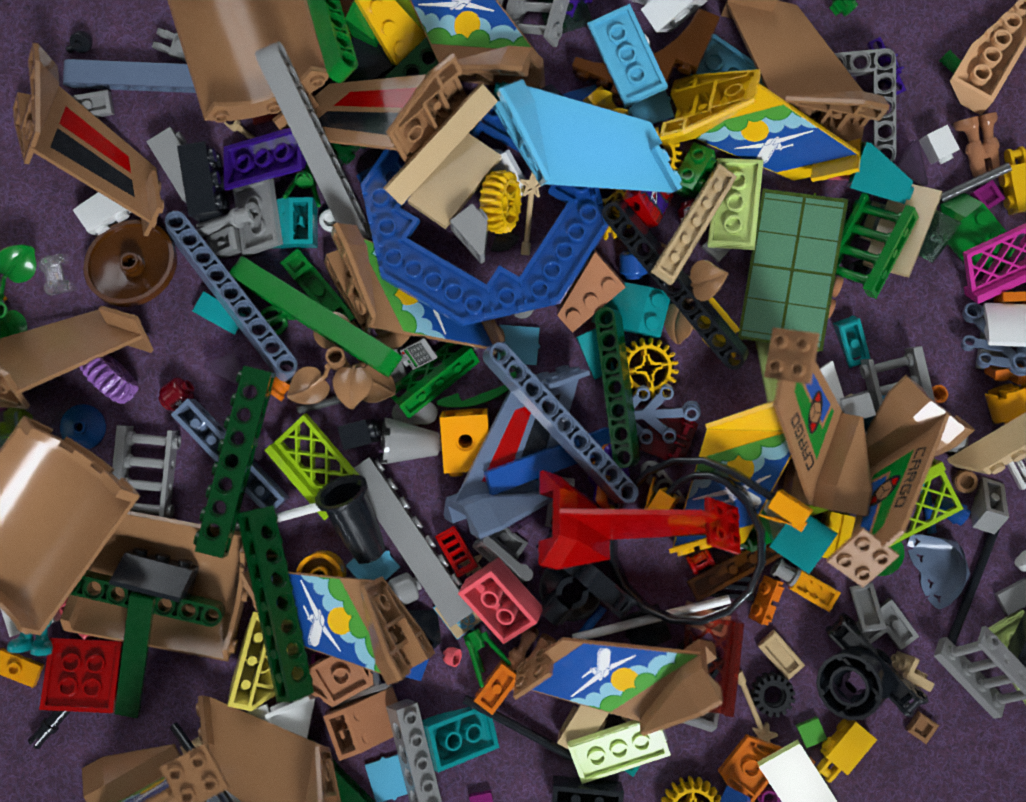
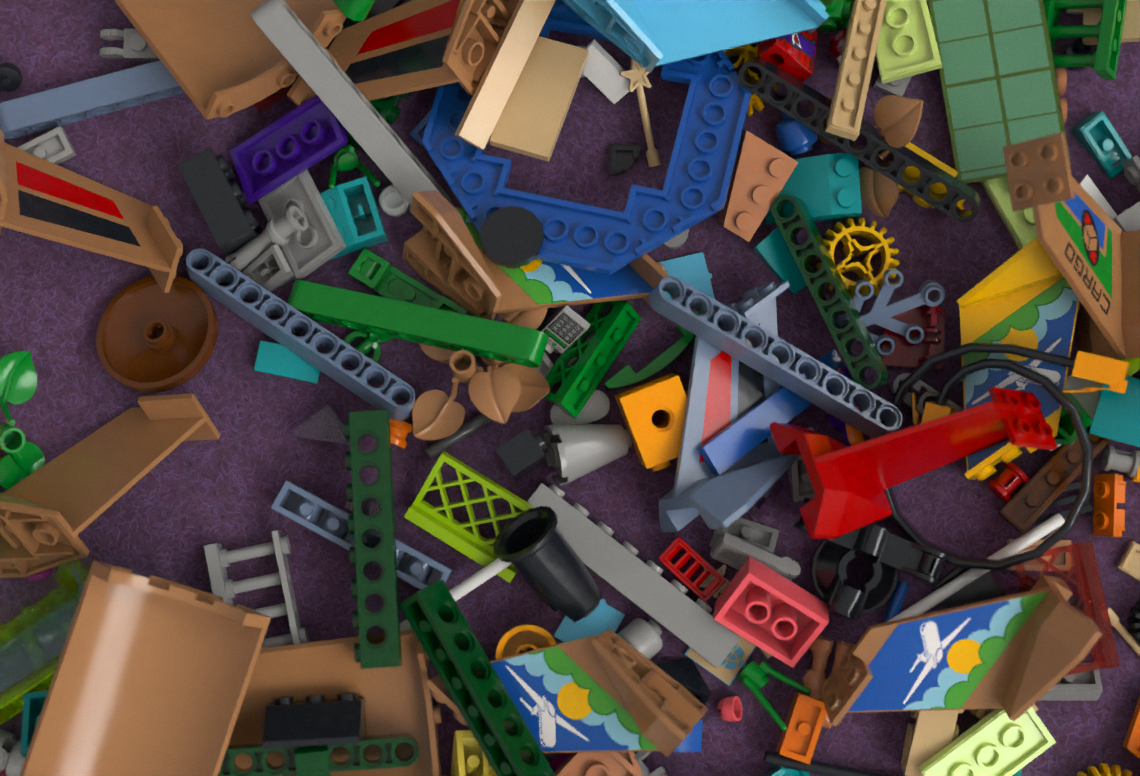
camera: 15 degrees left, 5 degrees down
clear piece [39,253,78,295] -> none
blue dish [60,404,106,449] -> none
white brick [73,192,131,236] -> none
medium lavender gear [80,354,139,404] -> none
light grey slope [146,127,187,202] -> none
dark red head [158,377,194,411] -> none
tan hand [224,120,255,139] -> none
light grey slope [450,204,488,264] -> none
yellow gear [479,170,522,234] -> none
none -> black tile [480,206,544,269]

